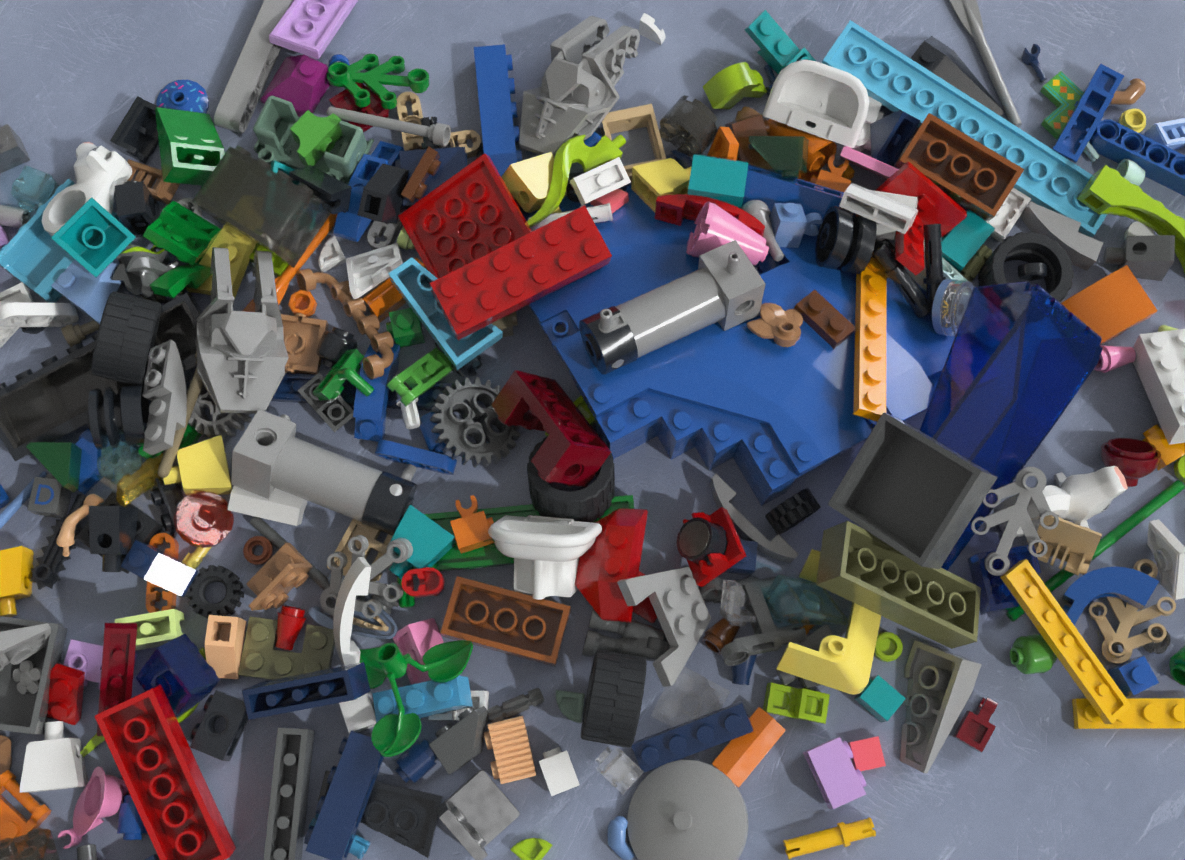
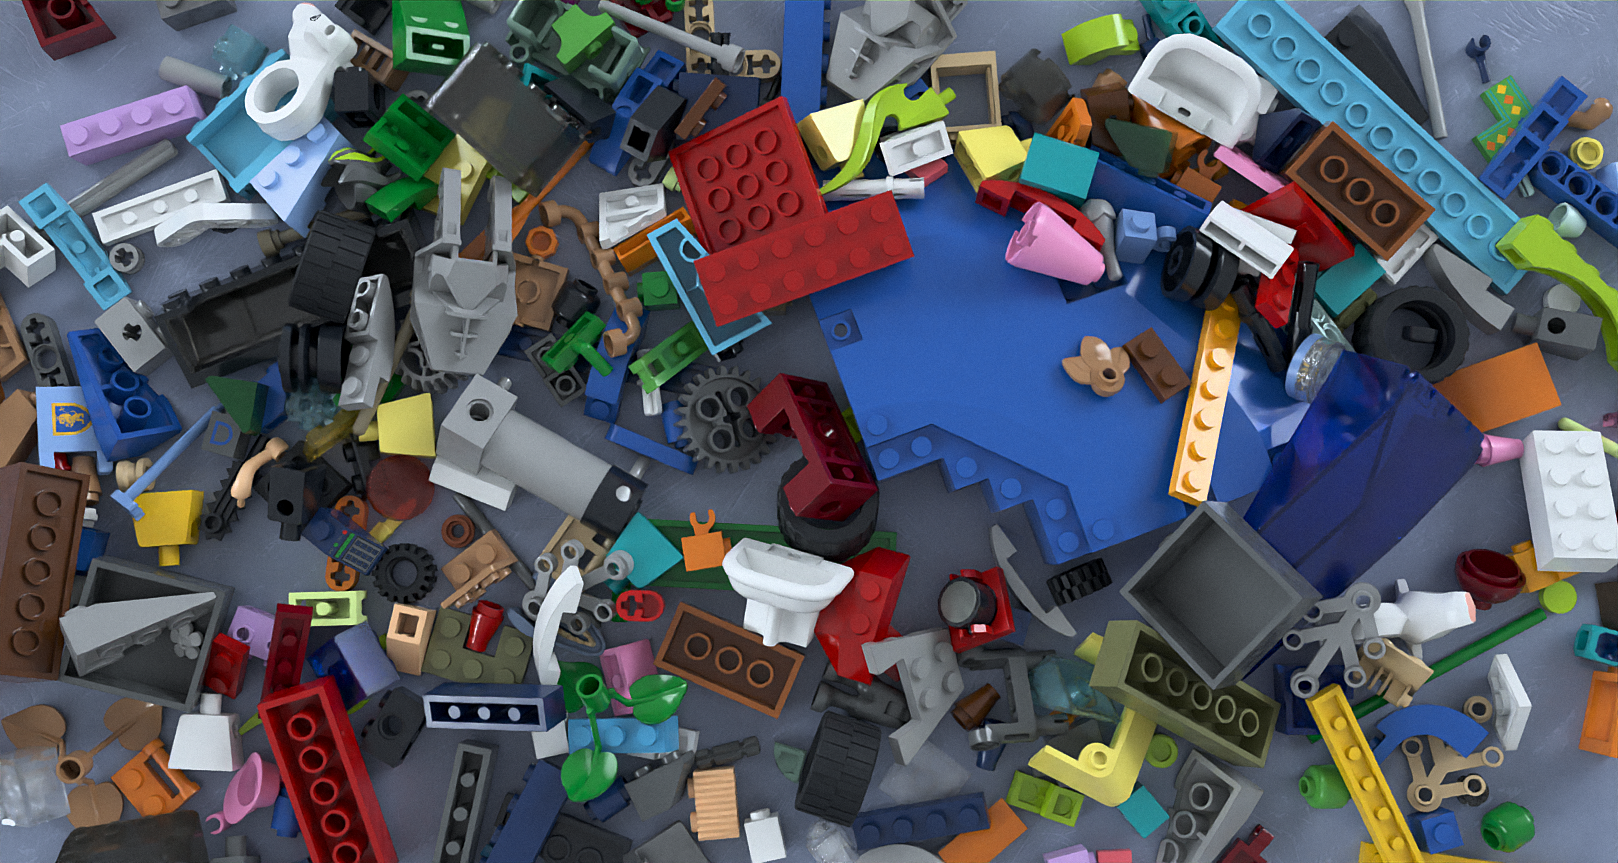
camera: 15 degrees right, 10 degrees up
teal slope [51,197,136,278] -> none
white tile [318,236,346,273] -> none
light grey piece [579,240,765,374] -> none
clear bracket [720,580,756,626] -> none

